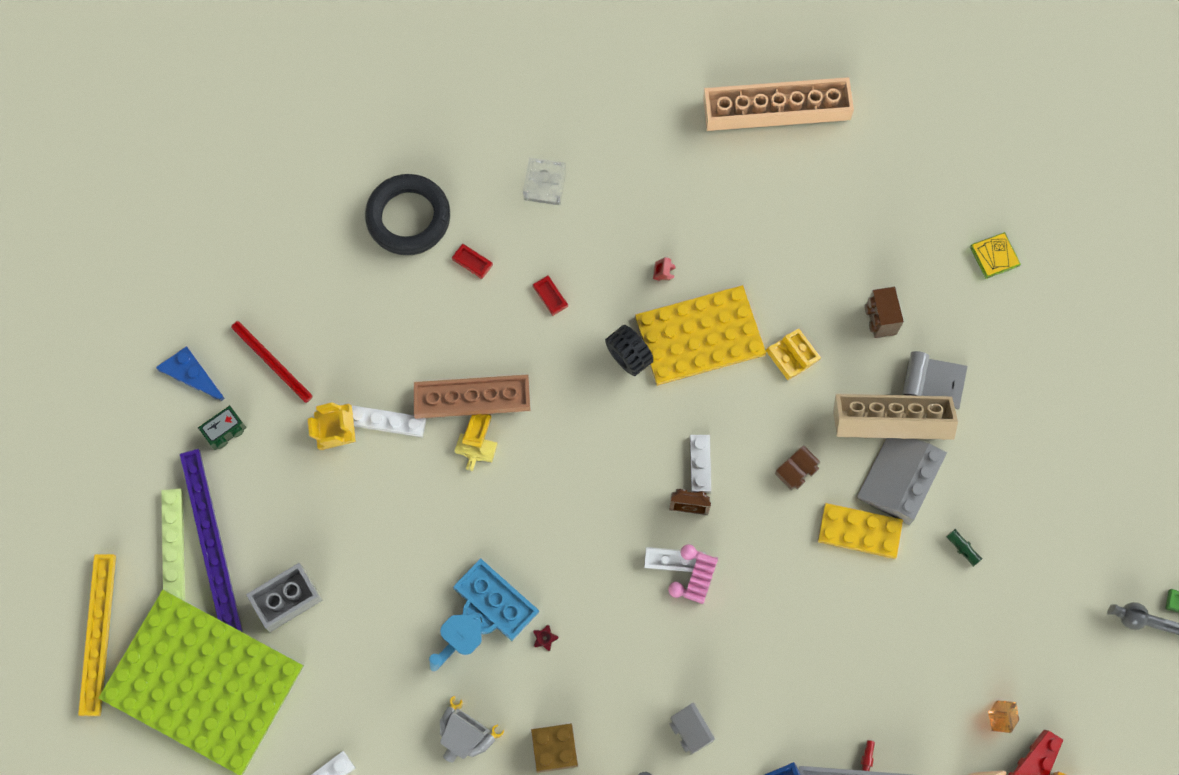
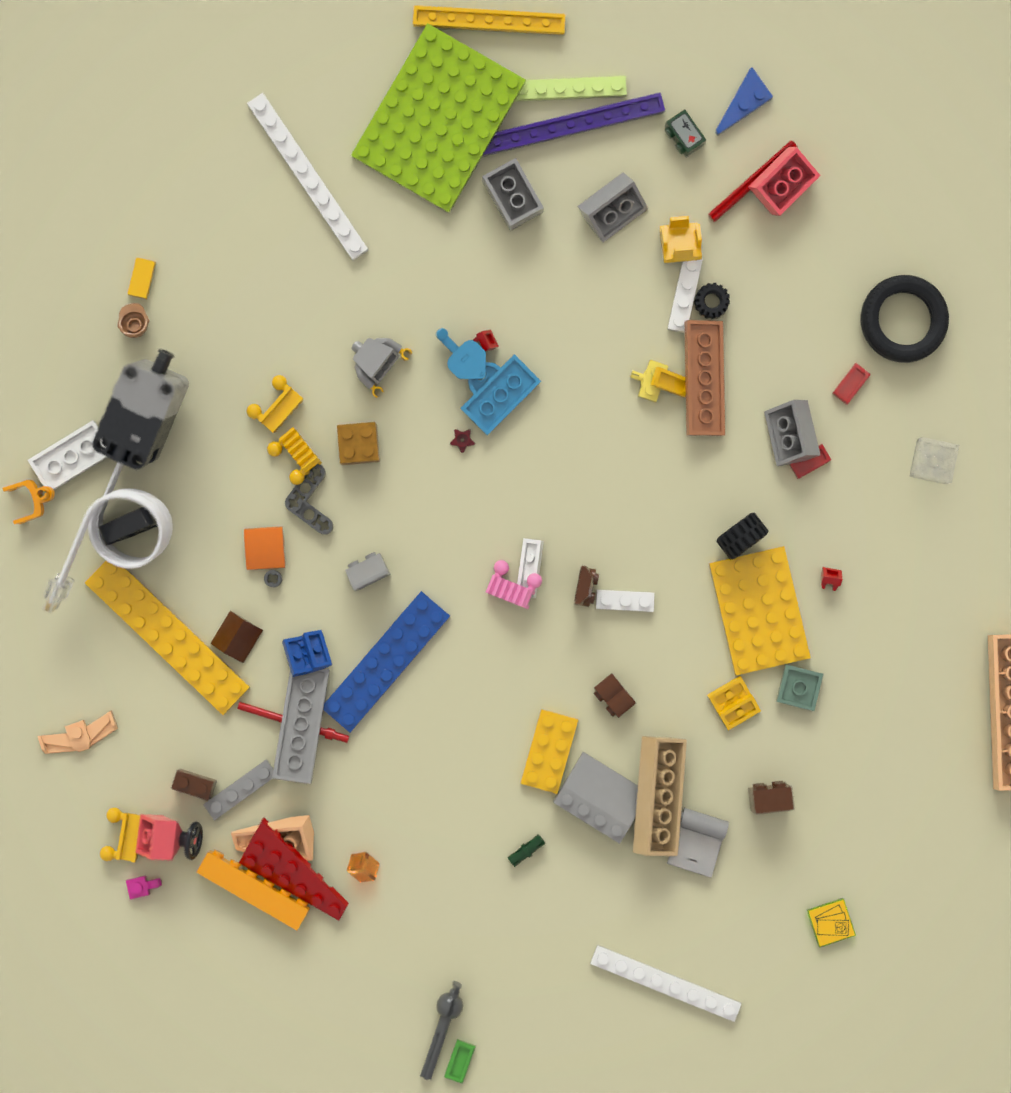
camera: 90 degrees right, 15 degrees up
none -> blue plate [323,591,450,733]
none -> red tile [473,330,499,351]
none -> light grey slope [578,172,648,242]
none -> white plate [590,945,741,1022]
none -> black tyre [694,283,730,319]
none -> coral brick [749,147,821,216]
none -> light grey slope [764,400,820,466]
none -> sand green plate [776,664,823,711]

